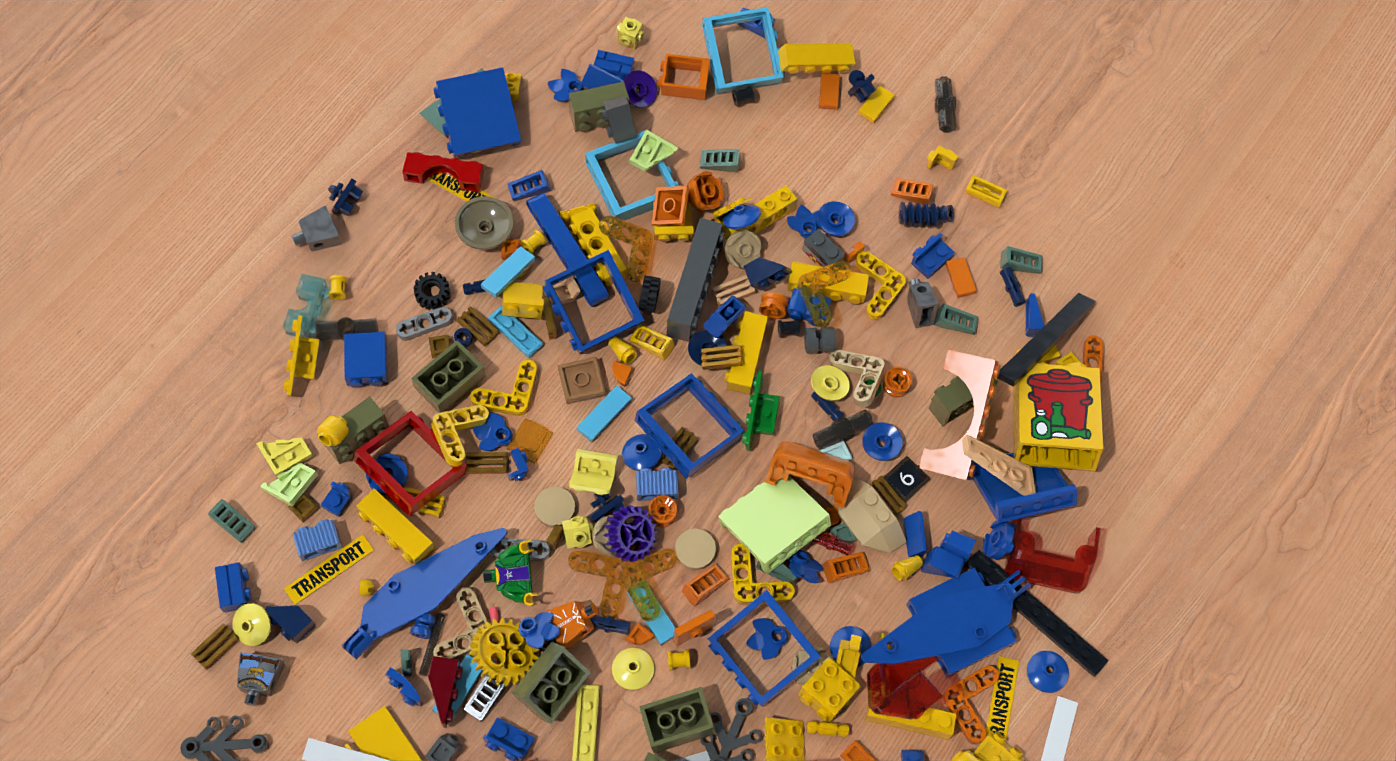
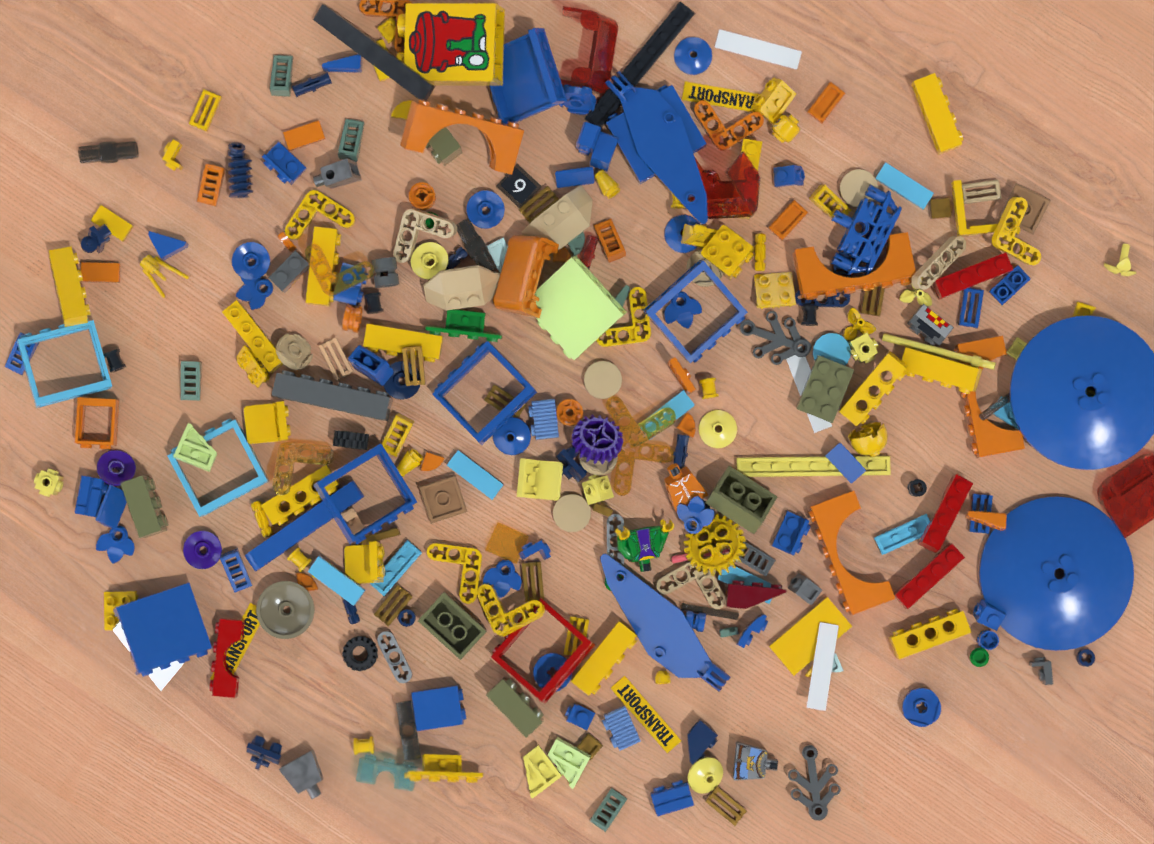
camera: 85 degrees left, 20 degrees up
yellow head [317,415,349,446] -> none
pearl gold tile [429,334,450,358] -> none
dark grey brick [601,96,637,144] -> none
olive brick [639,687,716,754] -> none
orange slope [651,186,689,227] -> none
orange slope [682,563,729,606] -> none
orange cylinder [687,171,724,211] -> none
blue dish [723,204,761,229] -> none
dark blue slope [744,257,792,290] -> none
blue plate [789,550,824,584] -> none
light nougat wing [962,435,1036,496] -> none
none -> yellow plant [140,254,189,298]
none -> blue slope [148,231,189,260]
none -> dark purple dish [183,531,222,569]
none -> tan wedge [424,265,500,310]

